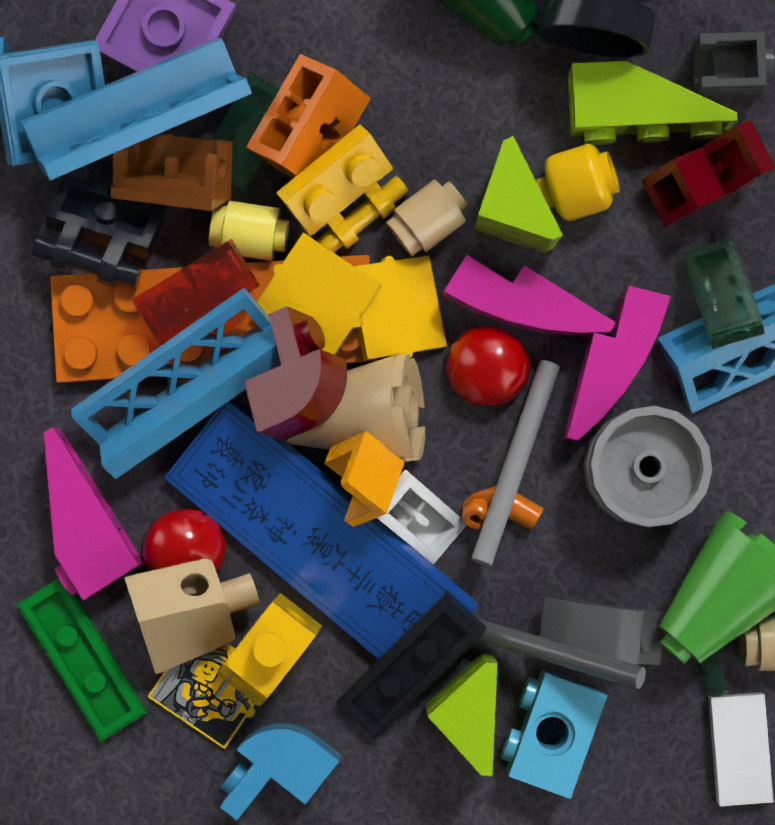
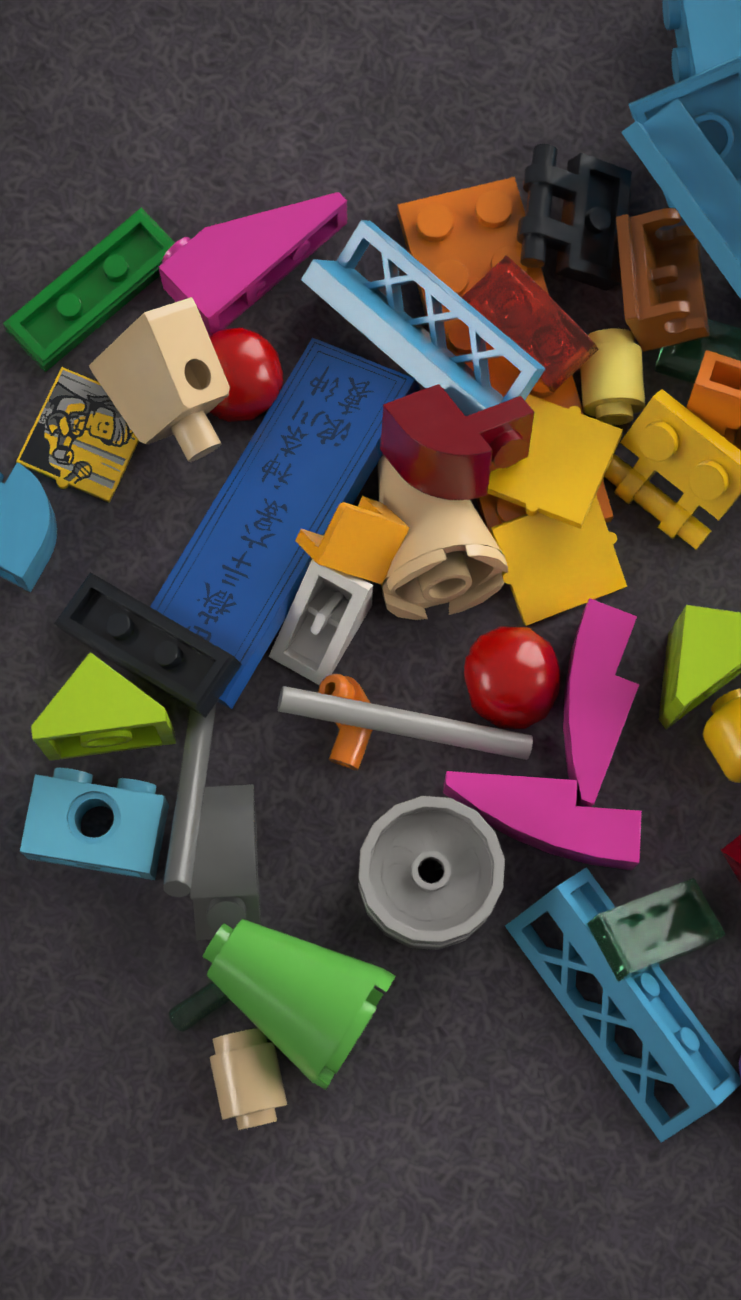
camera: 75 degrees right, 10 degrees down
yellow torso [217,593,322,707] -> none
tan brick [386,179,468,256] -> none
white tile [708,692,774,806] -> none

